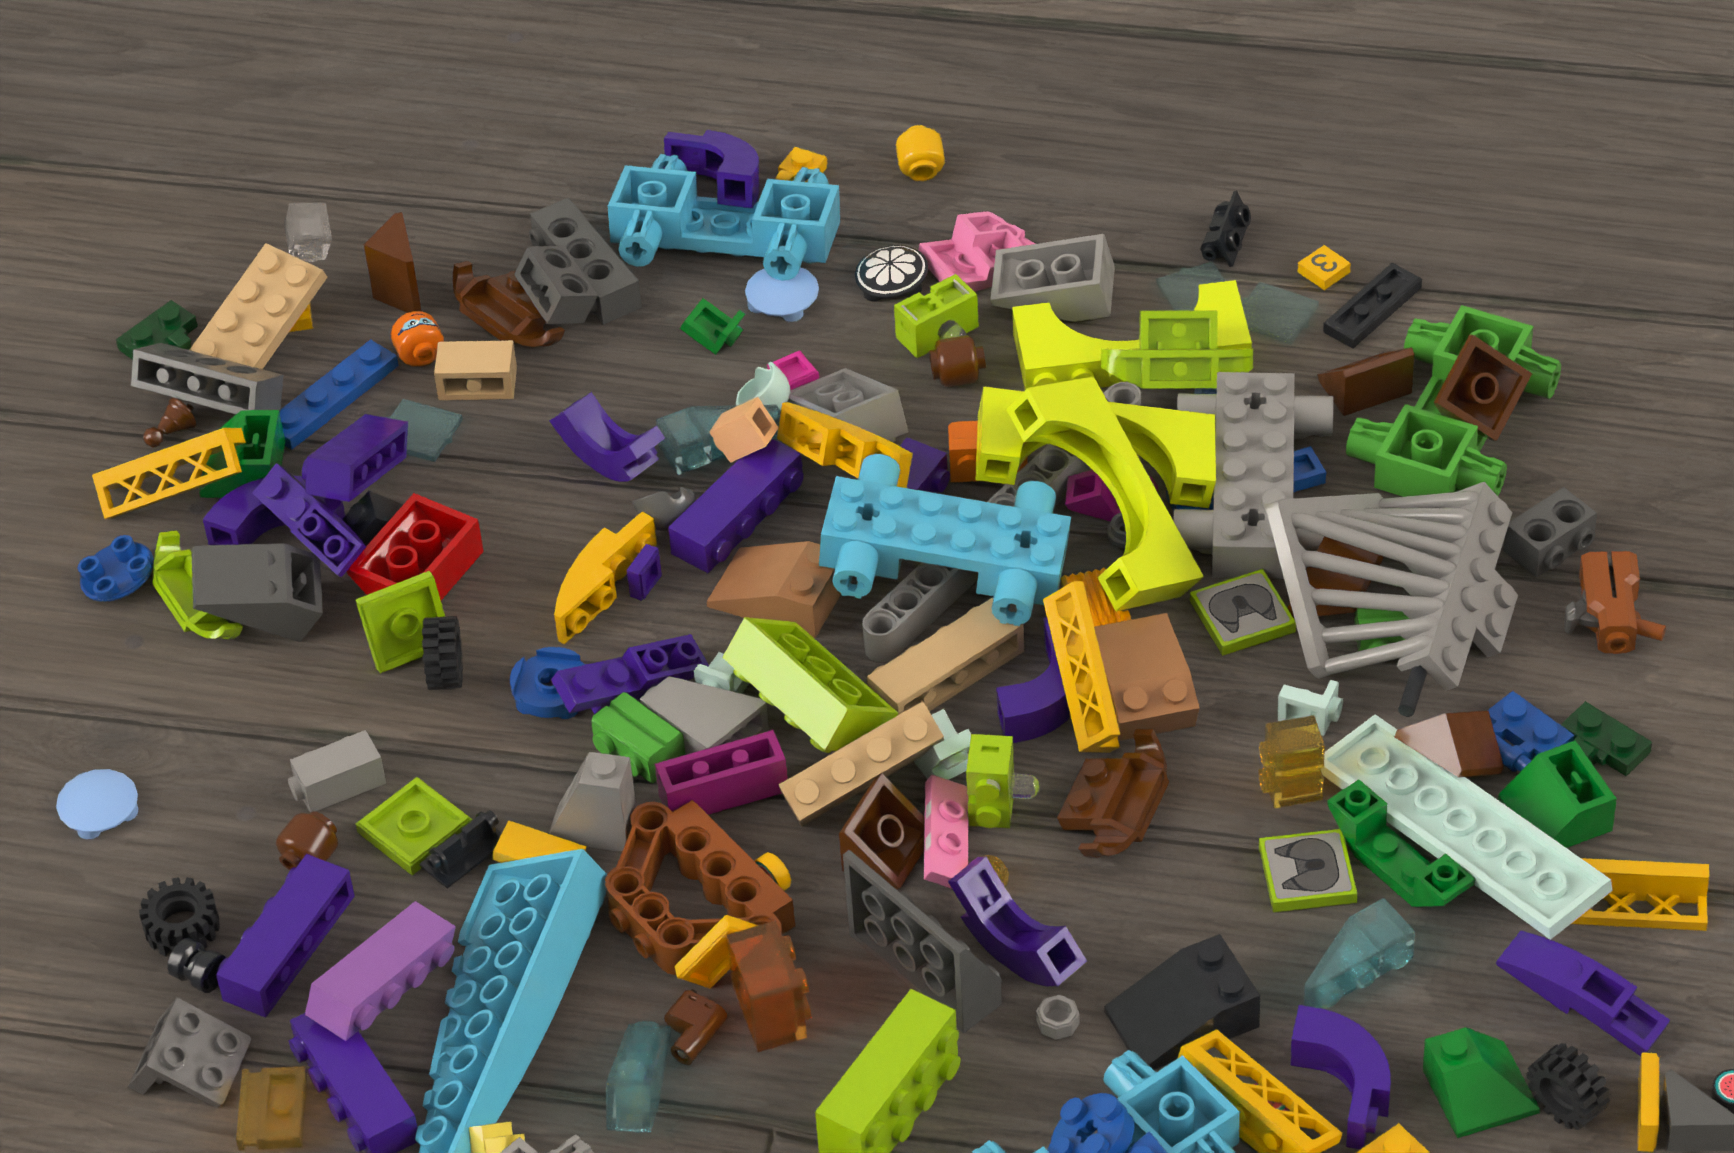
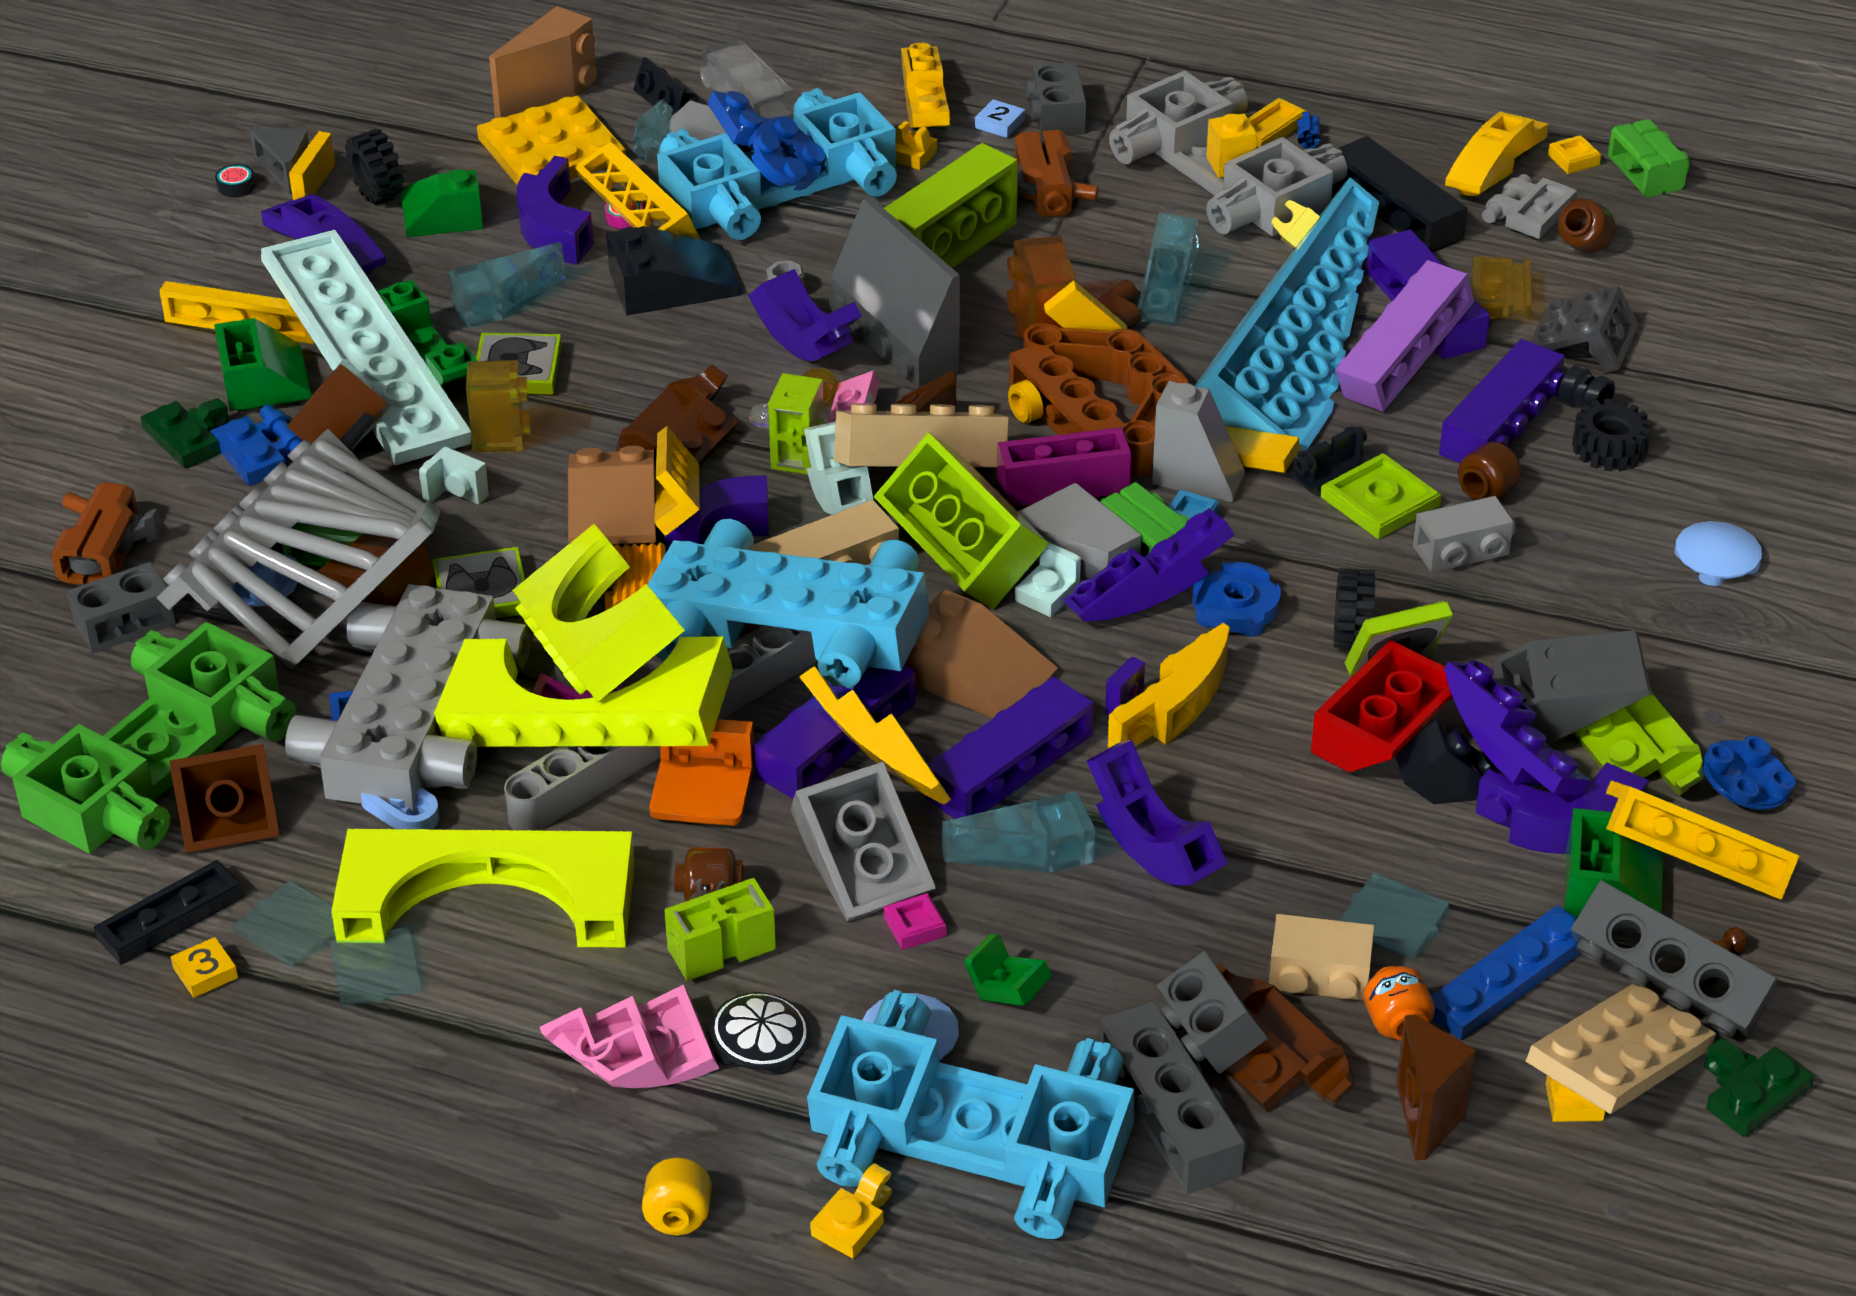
camera: 175 degrees left, 5 degrees down
clear brick [284,203,332,262] -> none
dark purple brick [302,414,408,502] -> none
dark grey hair [632,487,697,531] -> none
dark purple arch [664,130,759,208] -> none
light nougat brick [709,397,779,463] -> none
light aqua hair [736,362,790,417] -> none
light grey slope [990,234,1115,322] -> none
lime plate [1101,310,1253,389] -> none
black hinge [1200,191,1251,267] -> none
reddish brown slope [1434,335,1532,441] -> none

